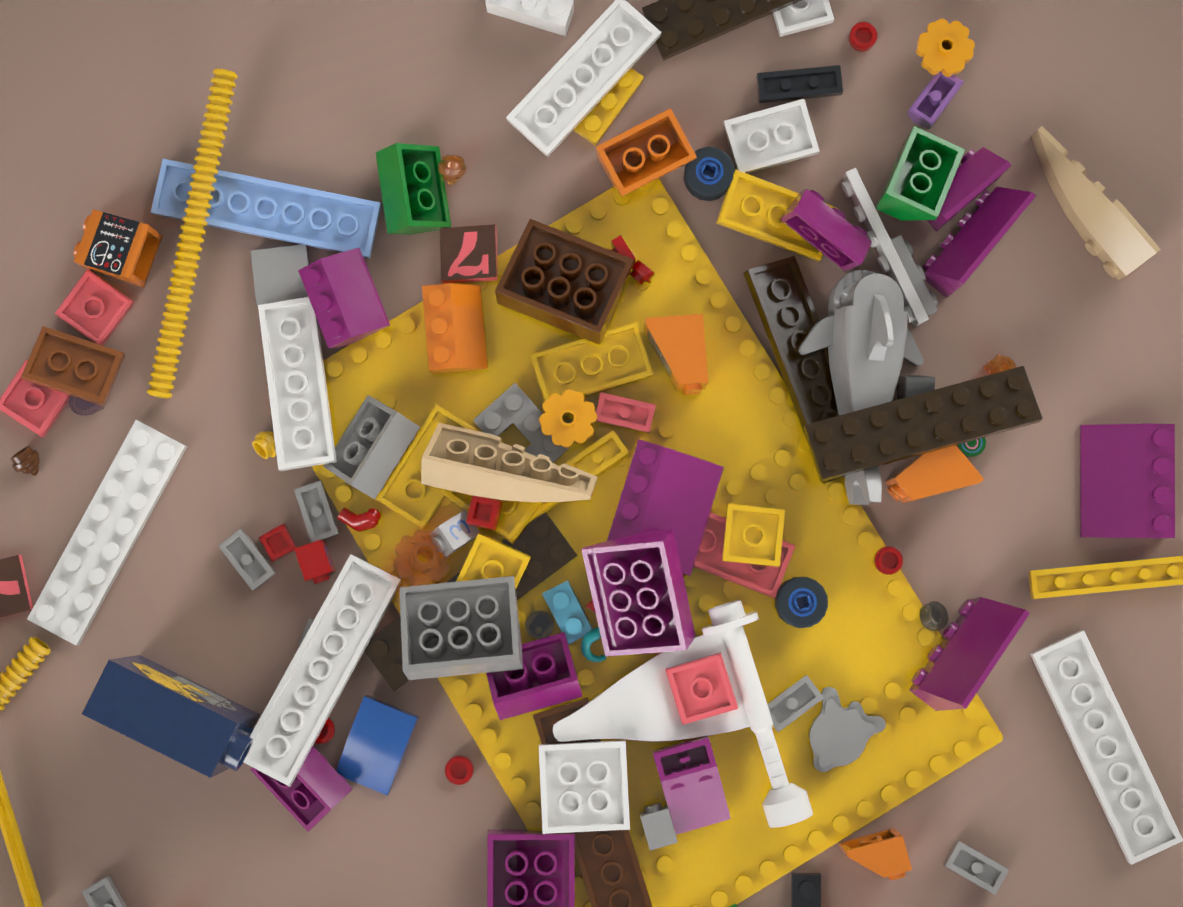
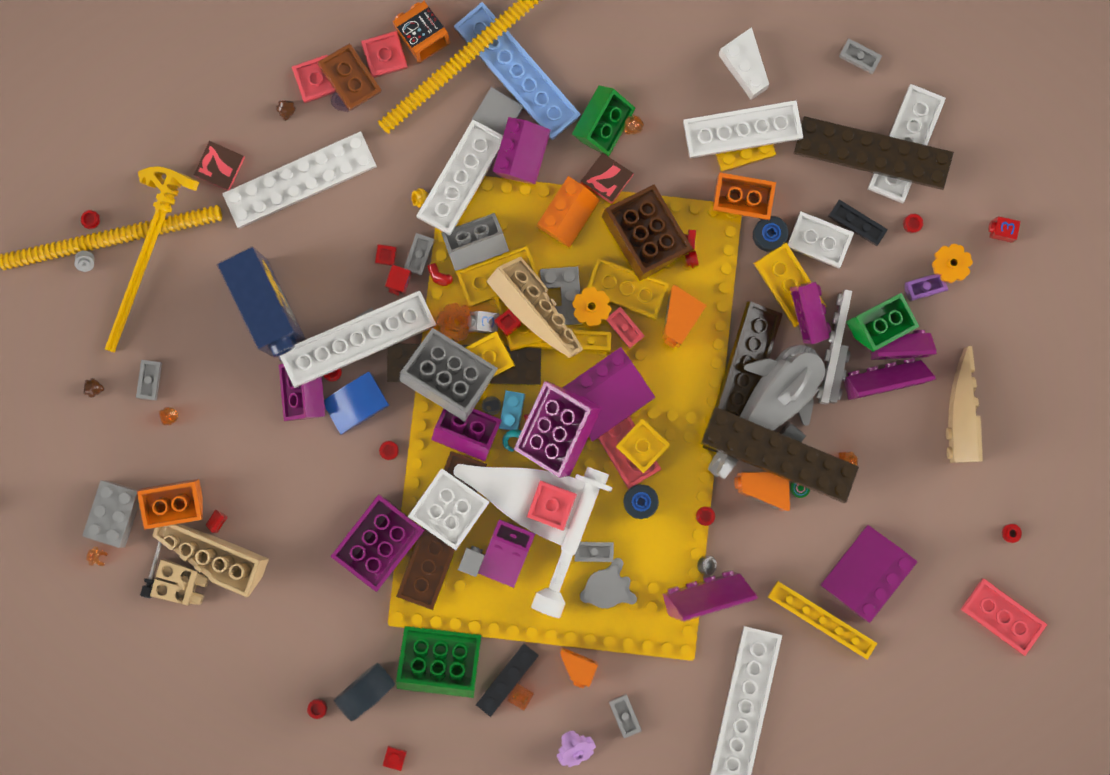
camera: 35 degrees right, 0 degrees up
light grey plate [218,529,276,591] -> none

